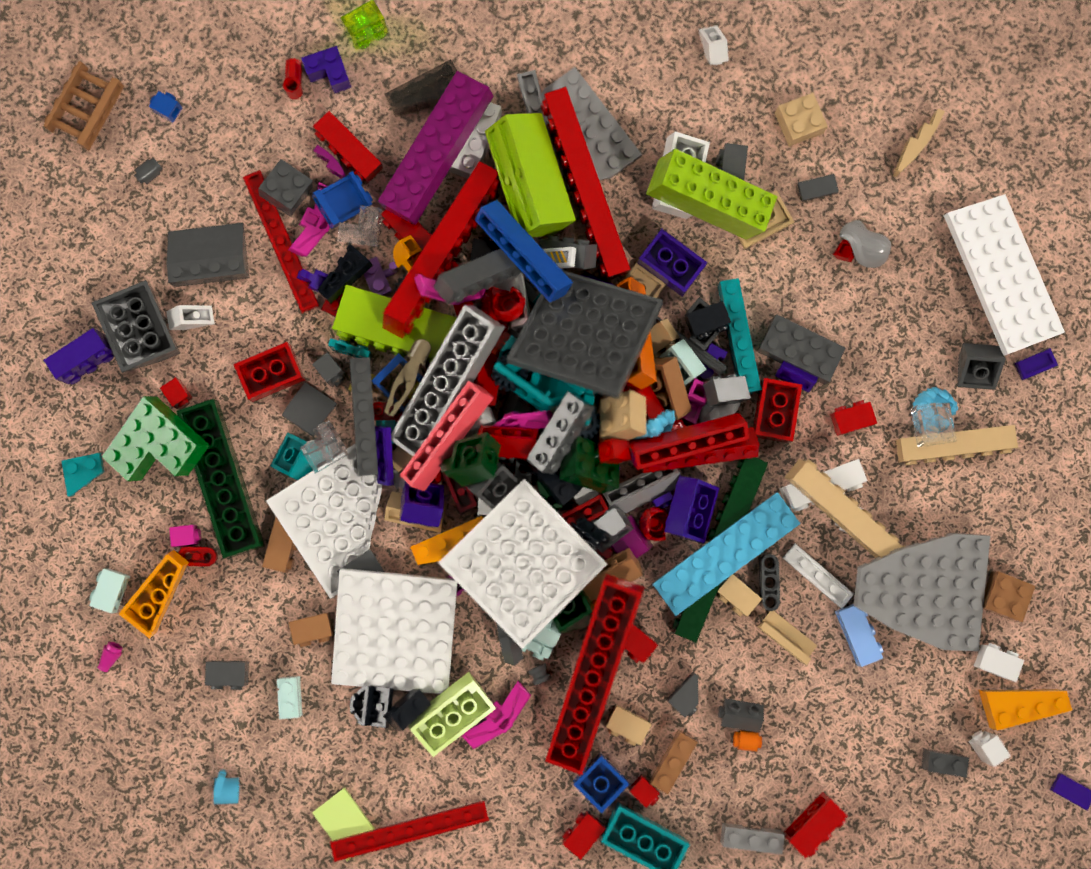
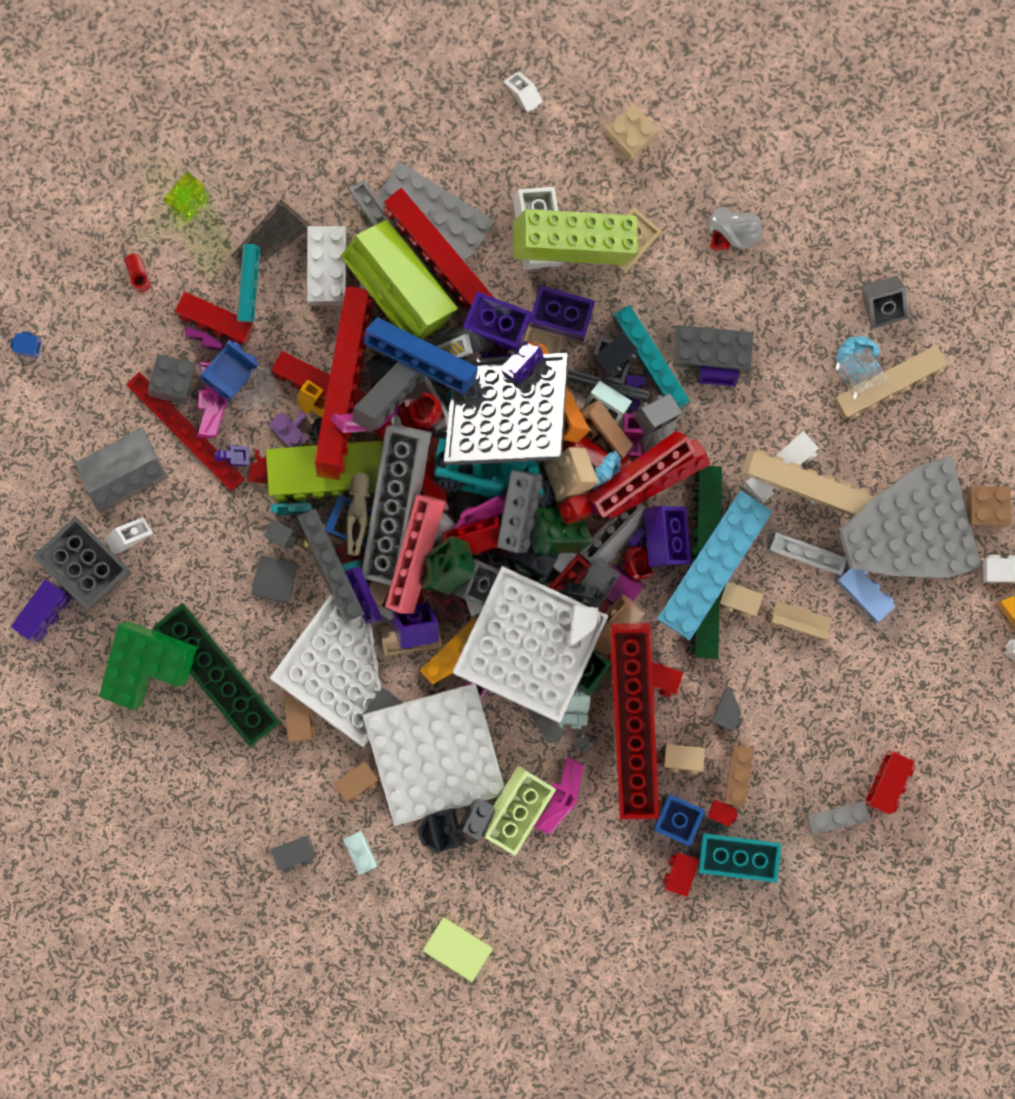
camera: 15 degrees left, 0 degrees up
teal wing [61,453,105,497] -> none
light aqua brick [89,568,130,613] -> none
dark pink cone [97,641,123,672] -> none
light orange wedge [119,550,189,639] -> none
dark grey brick [134,158,163,185] -> none
red brick [160,377,193,409] -> none
dark pink brick [169,525,201,547] -> none
red plate [178,546,218,567] -> none
medium azure piece [213,769,239,804] -> none
red brick [233,342,306,402] -> none
teal slope [270,432,324,480] -> none
clear brick [300,420,349,474] -> none
dark purple brick [301,46,352,94] -> none
black wing [318,243,373,304] -> none
red tile [330,800,489,862] -> none
magenta brick [378,71,494,226] -> none
tan brick [651,319,680,358] -> none
dark grey brick [716,143,748,180] -> none
dark grey brick [718,698,764,733] -> none
orange brick [733,730,762,752] -> none
red brick [753,378,802,443] -> none
dark grey beam [759,554,780,611] -> none
dark grey tile [797,174,839,202] -> none
red brick [830,400,878,436] -> none
tan slope [893,109,945,177] -> none
dark grey brick [921,749,969,778] -> none
white plate [943,195,1065,356] -> none
dark purple tile [1014,348,1058,380] -> none
none -> teal brick [237,244,260,323]
none -> dark purple slope [463,292,532,352]
none -> bracket [500,341,544,384]
none -> white slope [568,605,601,646]

